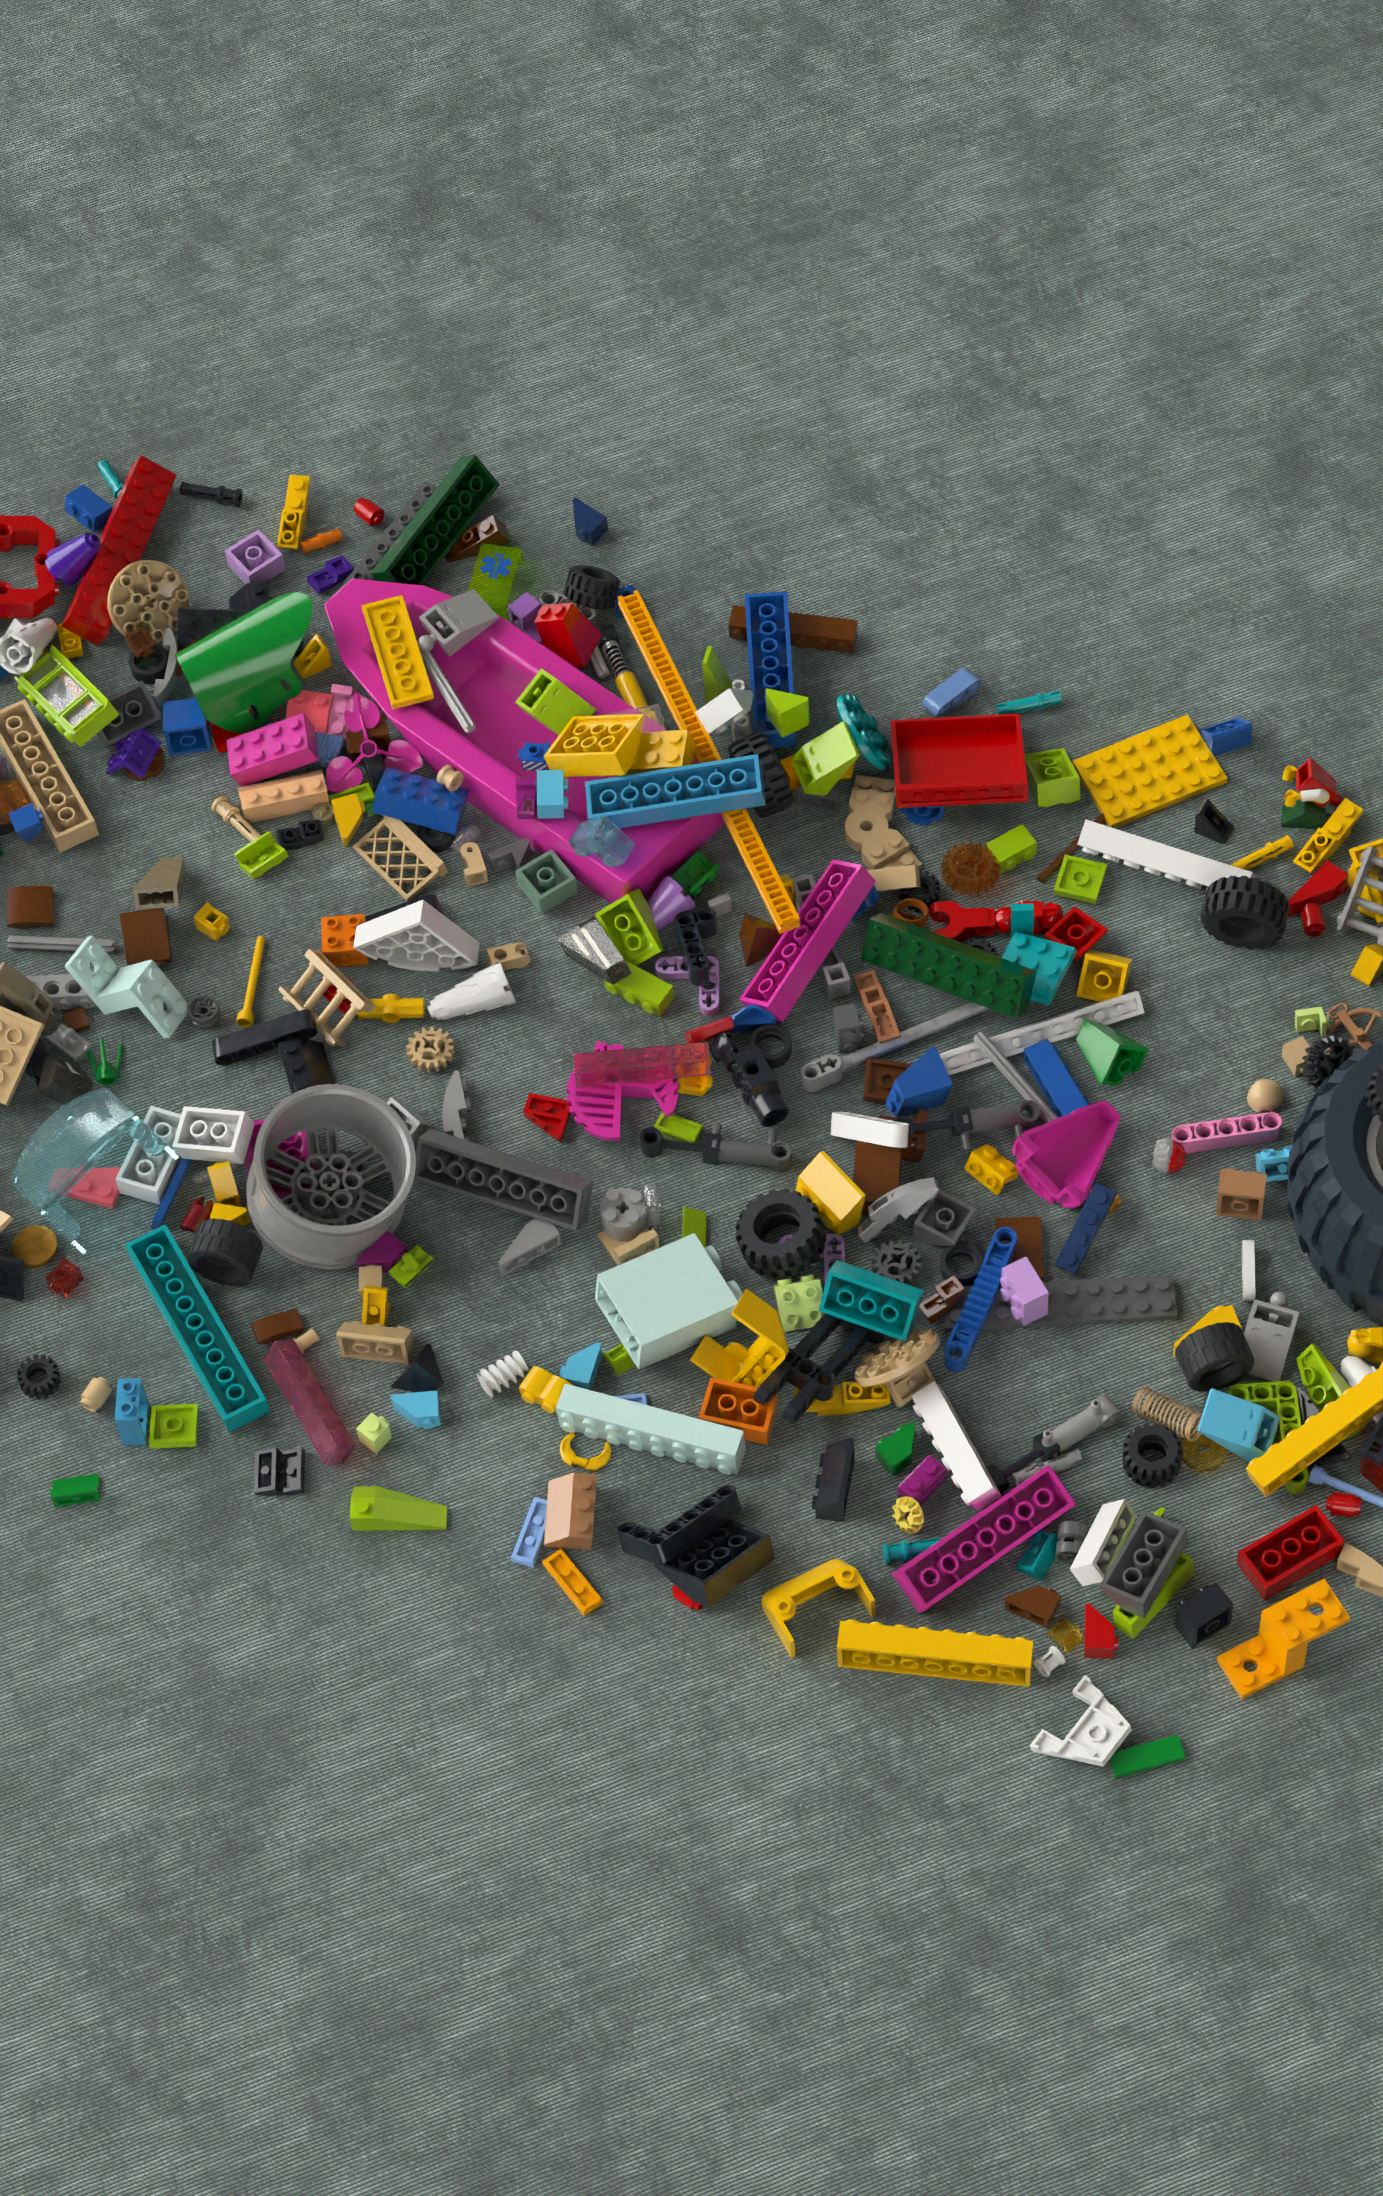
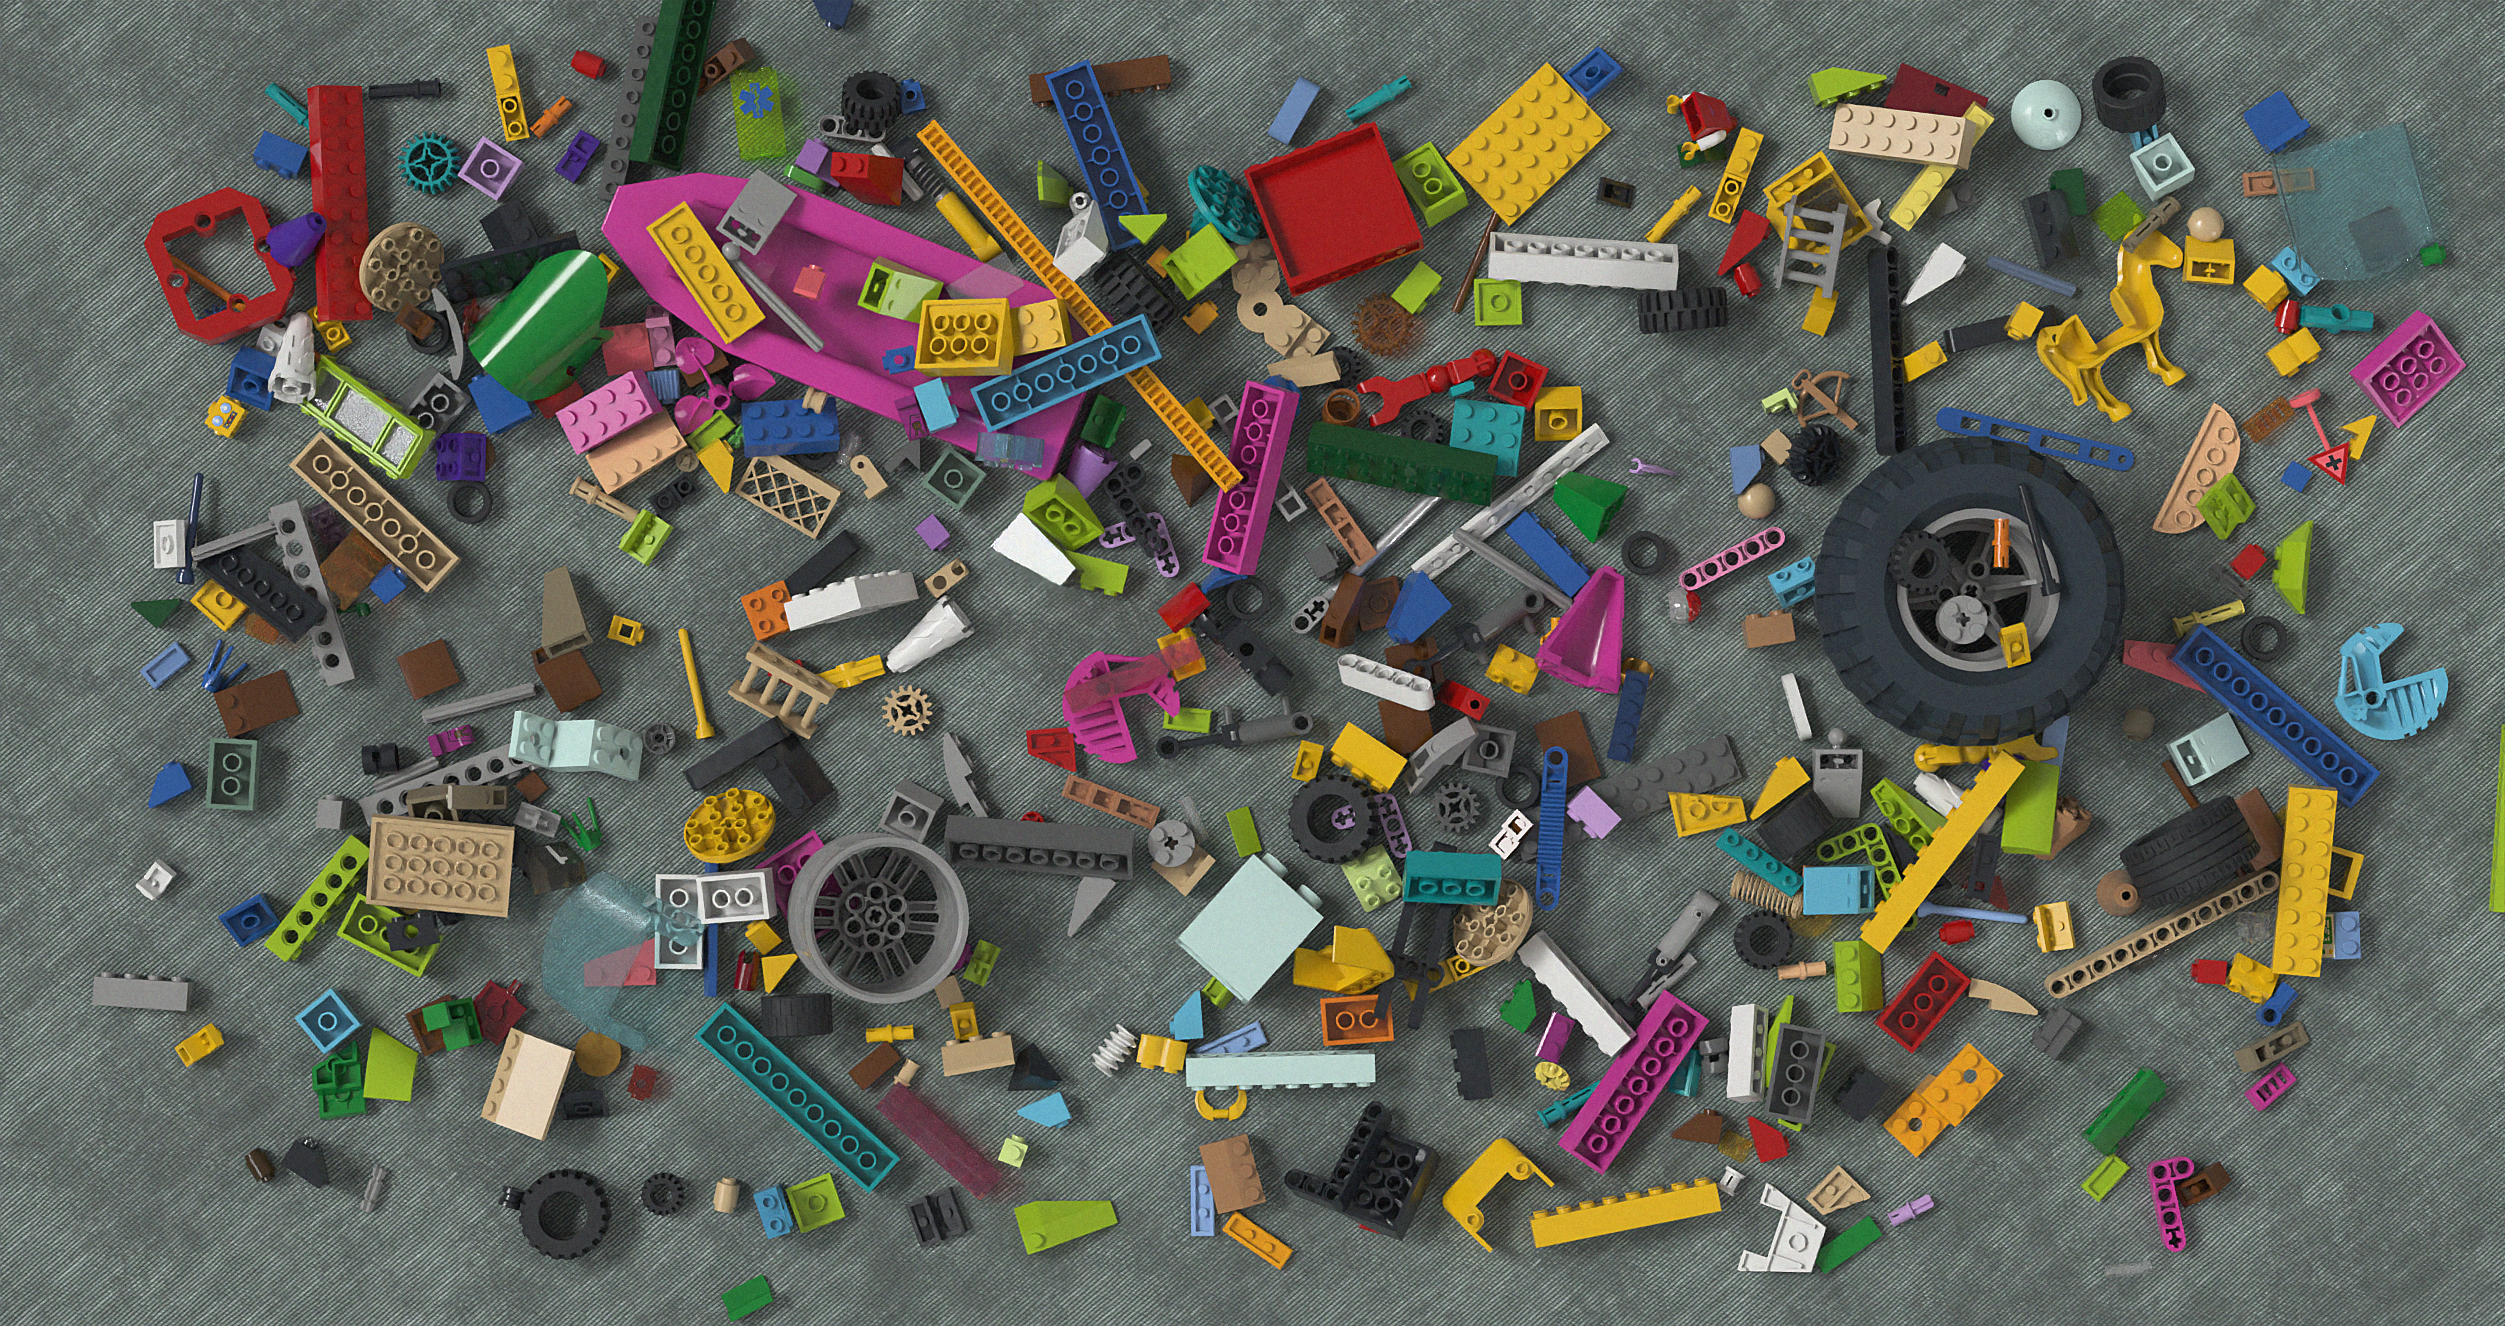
camera: 25 degrees left, 30 degrees up
none -> teal gear [398,131,462,195]
none -> magenta leg [427,724,476,757]
none -> black tyre [447,480,493,524]
none -> yellow bracket [684,788,776,866]
none -> coral slope [793,264,827,302]
none -> yellow pin [866,1024,914,1043]
none -> medium lavender brick [915,514,951,551]
none -> nougat slope [1061,774,1161,830]
none -> light orange brick [1182,299,1219,336]
none -> yellow slope [1291,740,1324,783]
none -> reddish brown slope [1319,571,1366,649]
none -> red slope [1435,678,1490,721]
none -> black tyre [1621,531,1666,575]
none -> lavender piece [1630,458,1678,476]
none -> yellow wing [1668,792,1747,837]
none -> teal bracket [1716,827,1804,898]
none -> medium blue slope [1729,445,1765,495]
none -> light nougat pin [1777,961,1826,980]
none -> tan wing [1805,1165,1871,1215]
none -> lime slope [1832,939,1883,1013]
none -> lavender axle [1887,1195,1934,1227]

